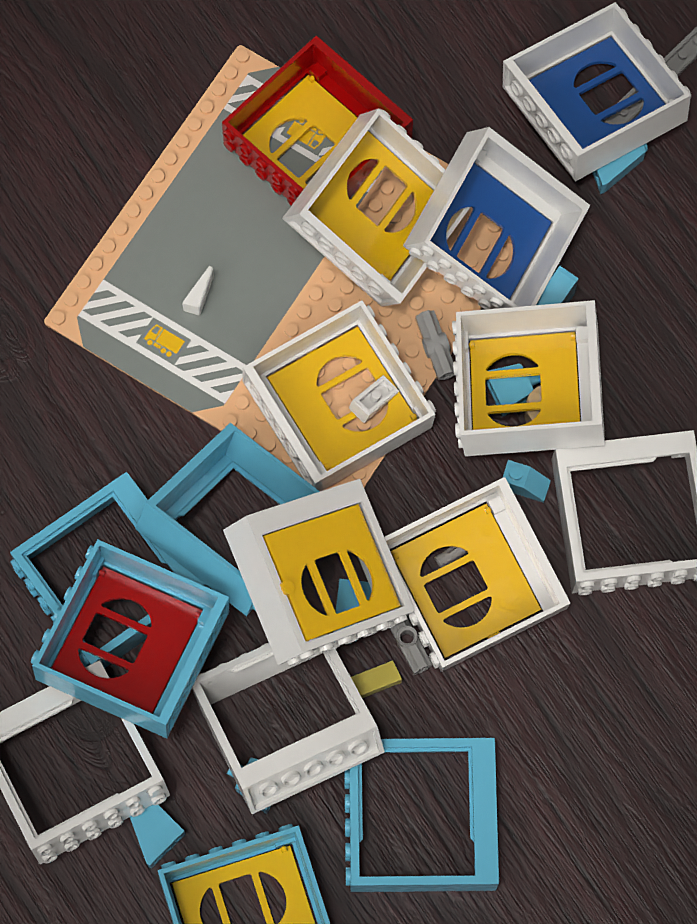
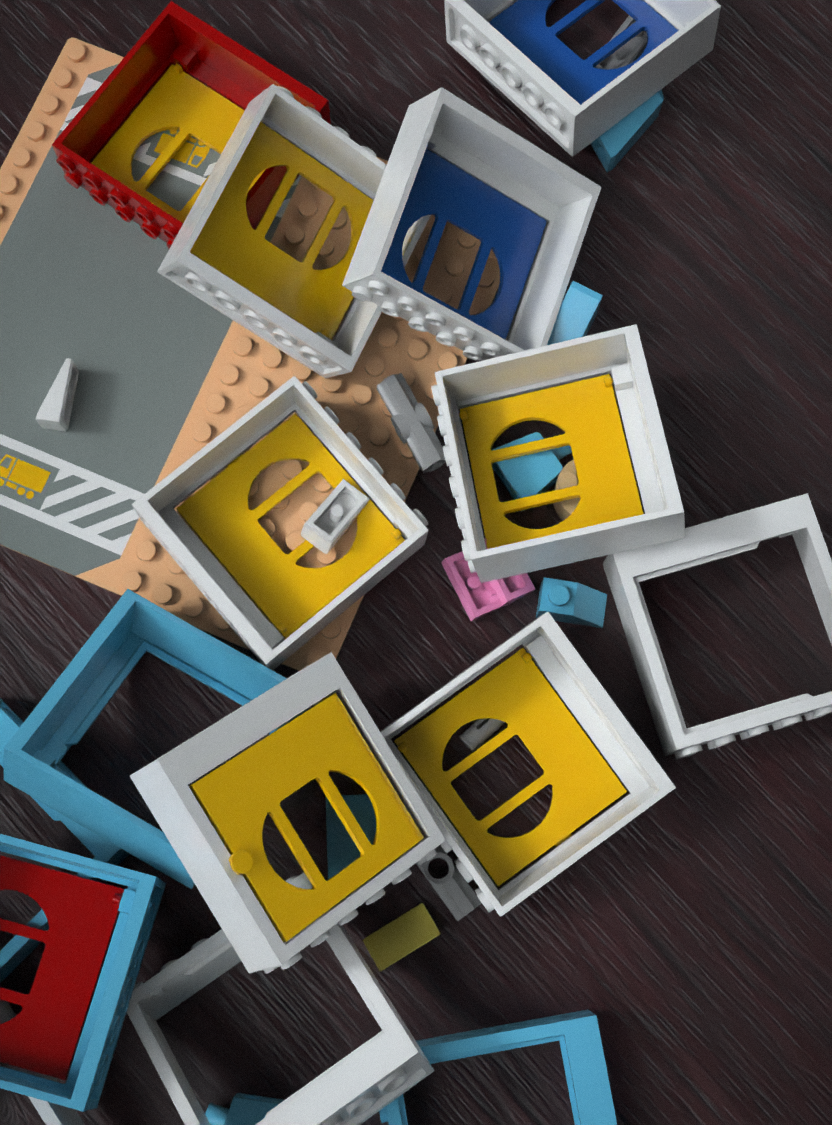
camera: 10 degrees left, 5 degrees up
none -> bright pink slope [441,539,535,621]

